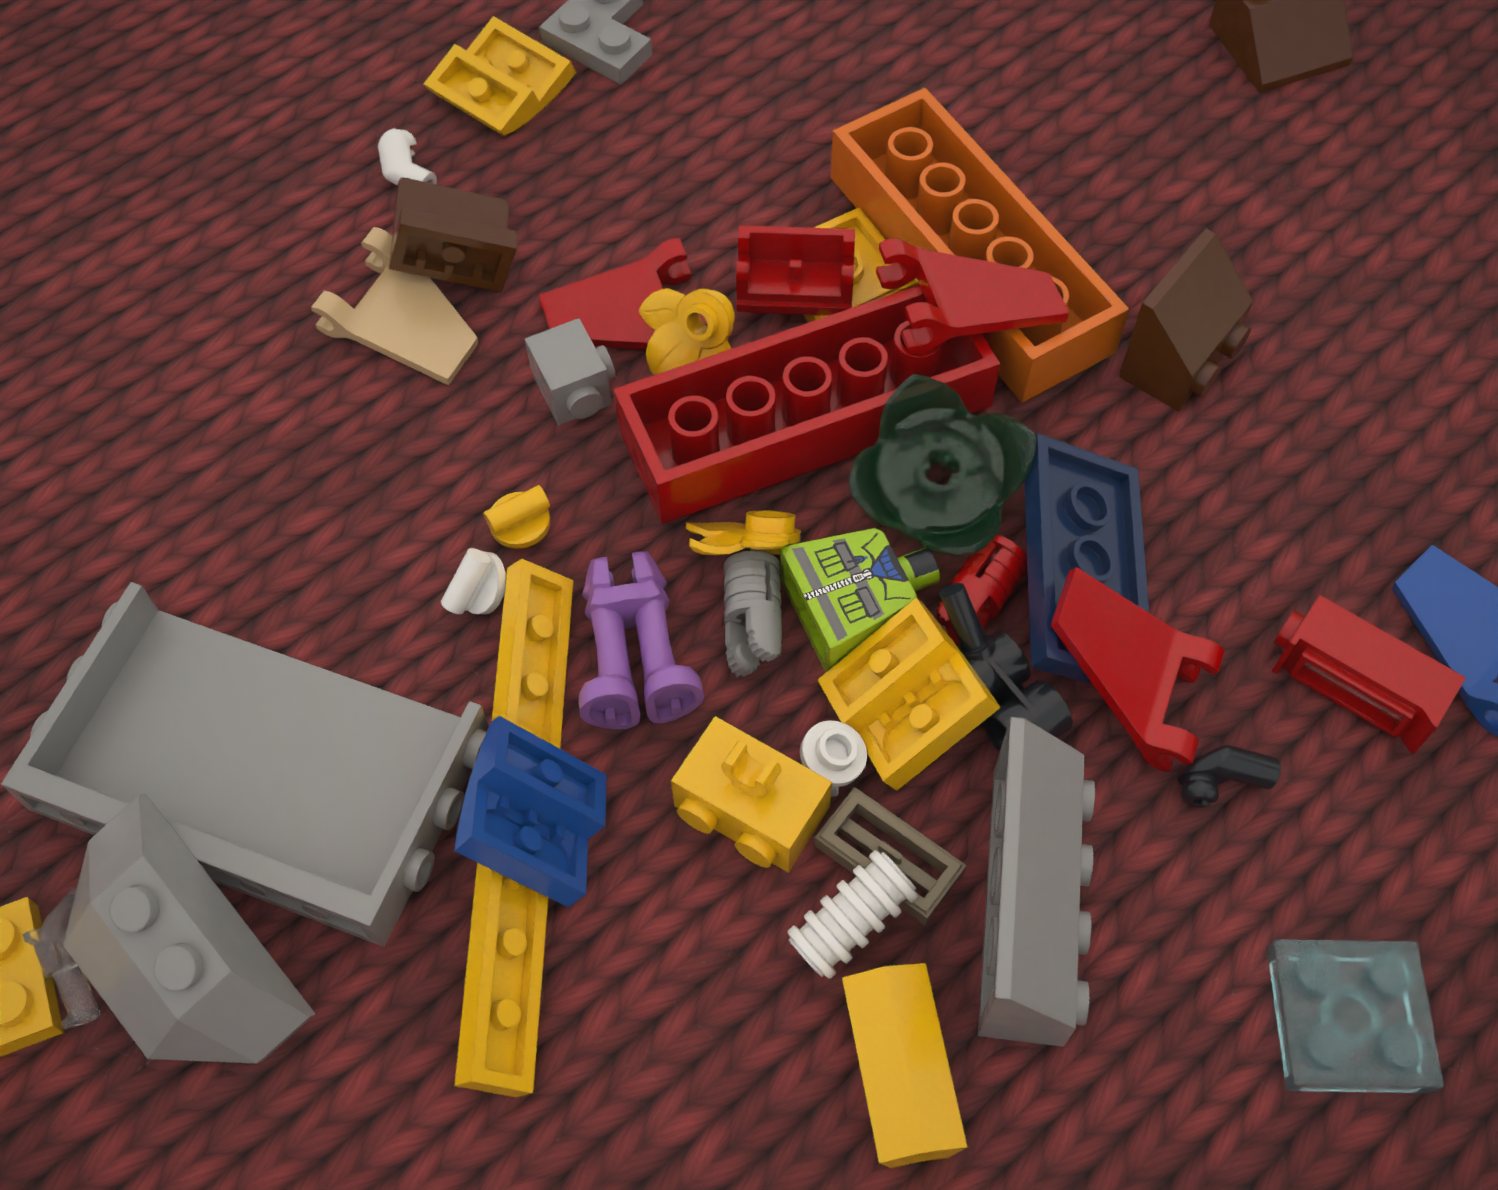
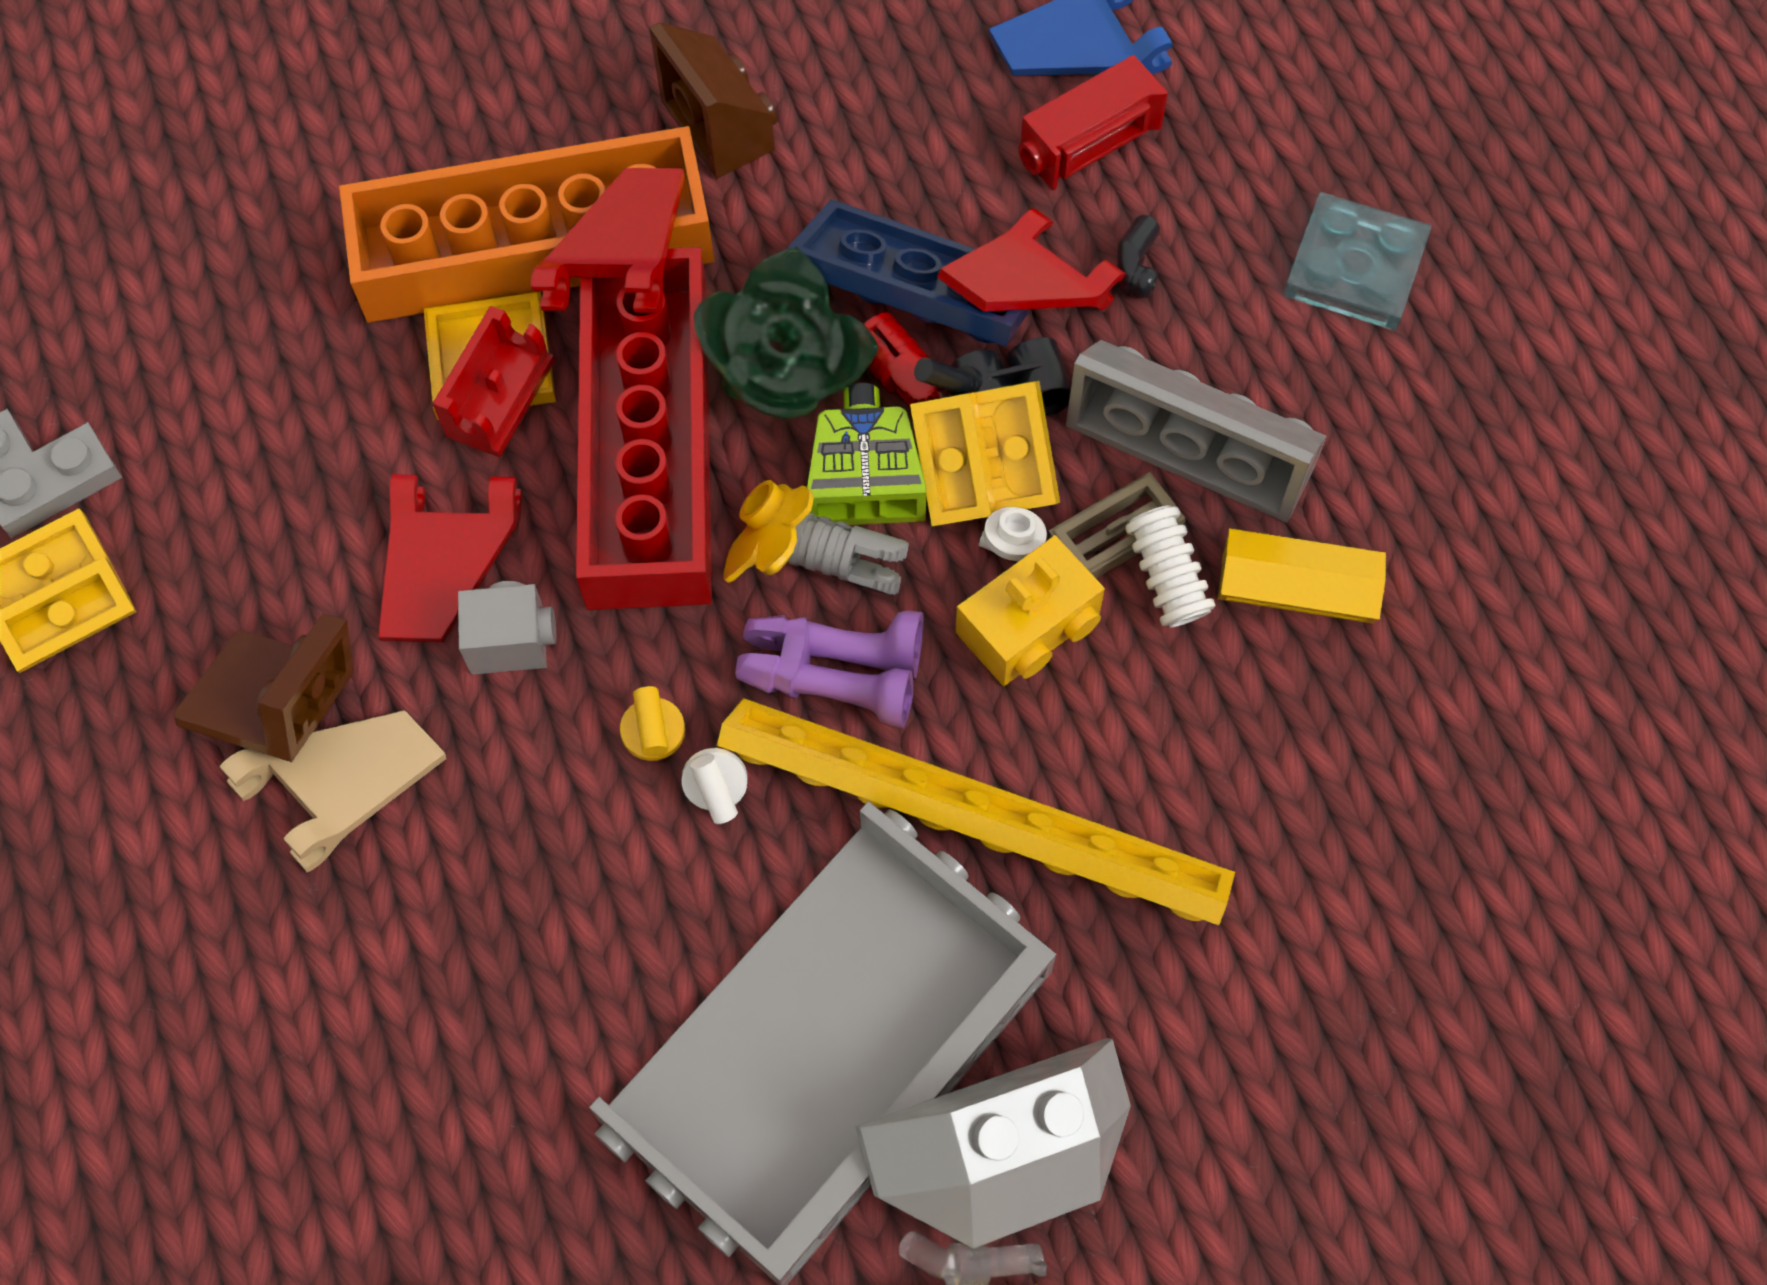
camera: 70 degrees left, 5 degrees up
white arm [378,128,437,186] -> none
blue slope [454,716,606,907] -> none
yellow plate [638,288,735,375] -> none

